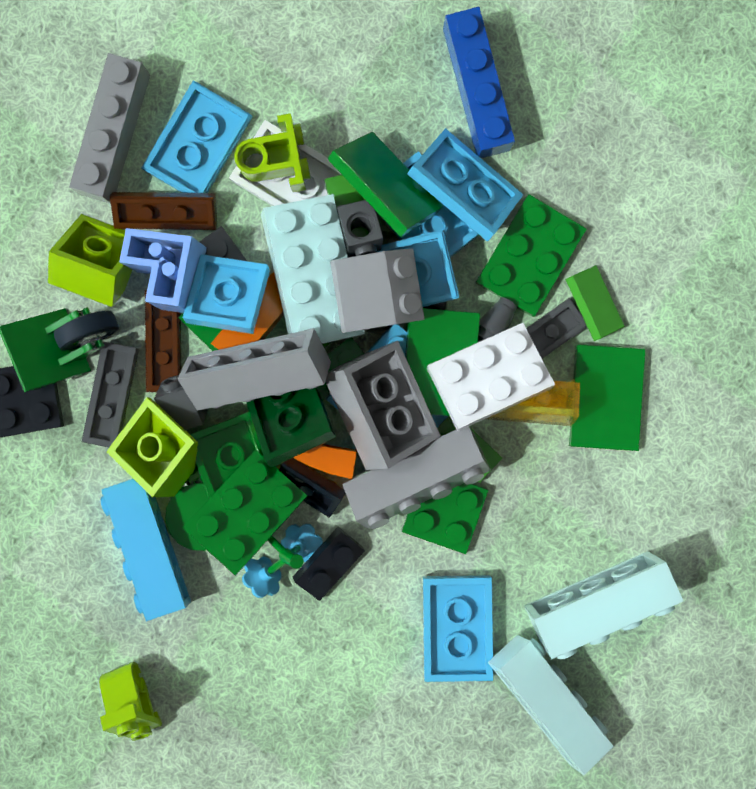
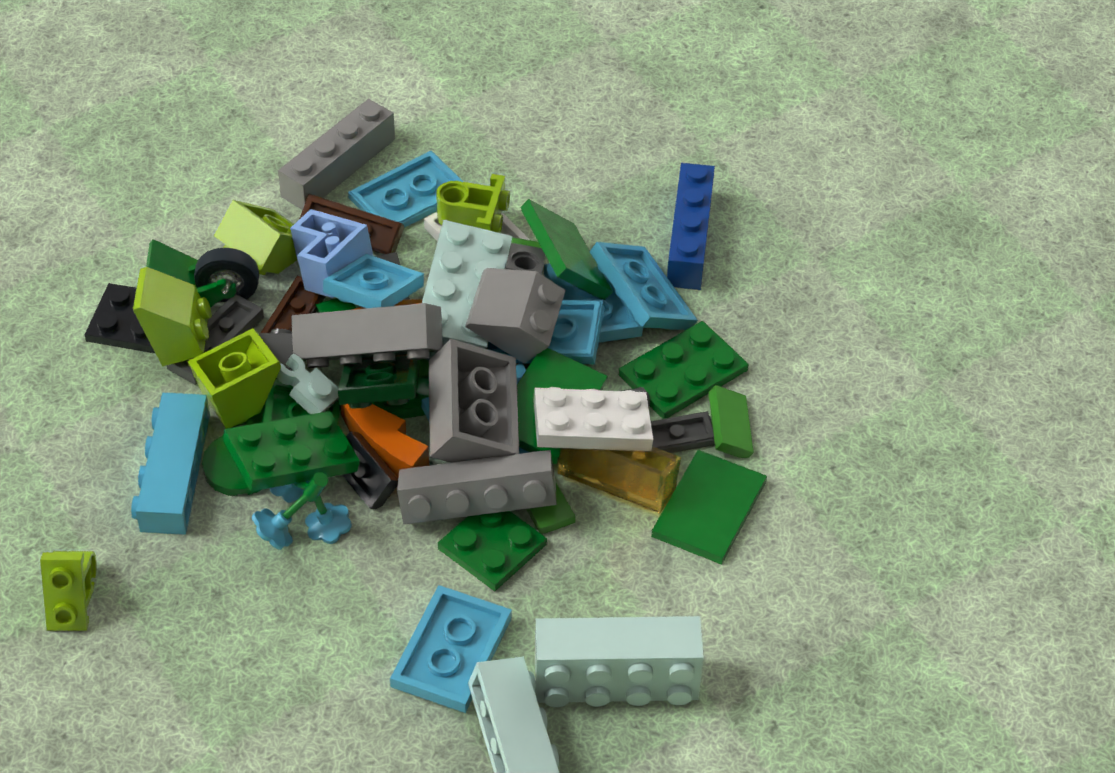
camera: 20 degrees right, 40 degrees down
black plate [293,527,365,601] -> none
none -> lime slope [133,267,212,367]
none -> light aqua plate [276,354,339,414]

